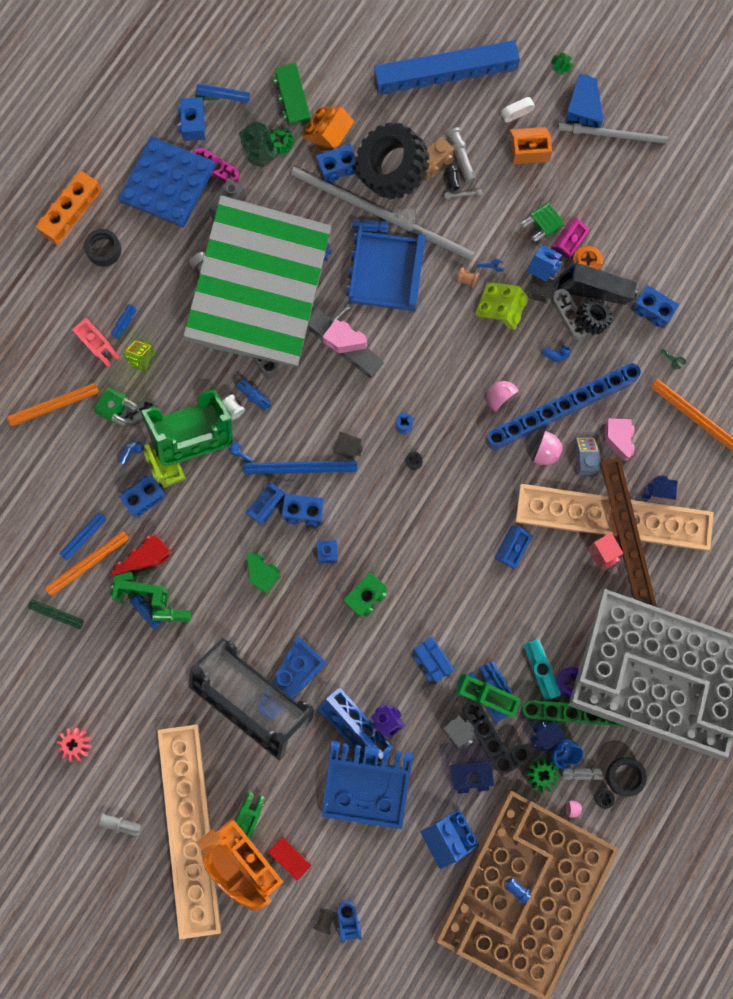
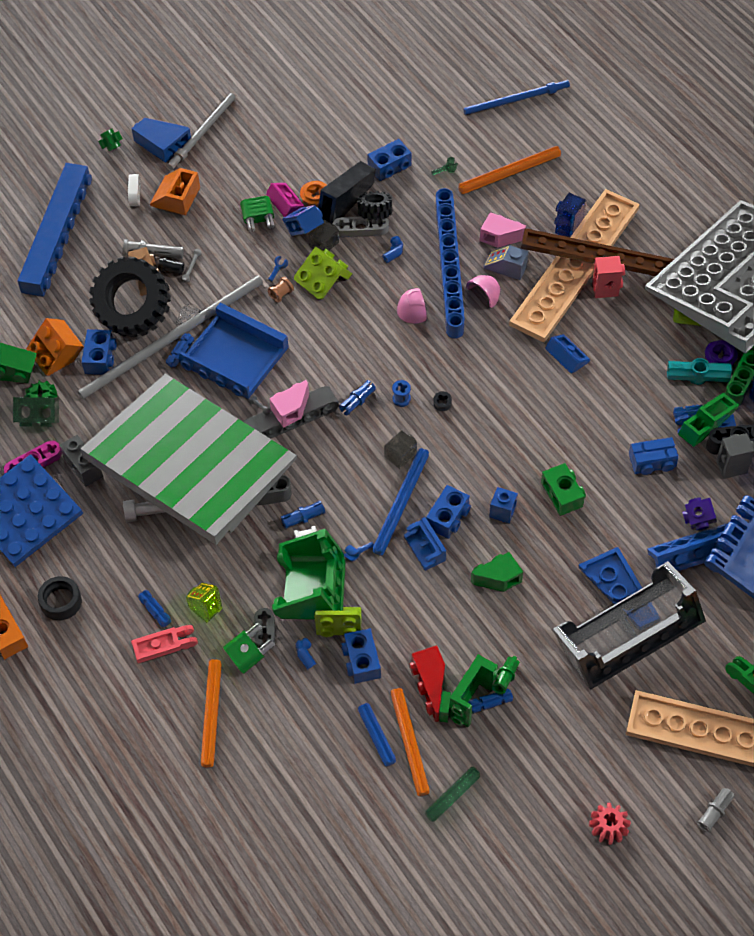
camera: 65 degrees left, 20 degrees down
none -> blue pin [339,380,376,416]

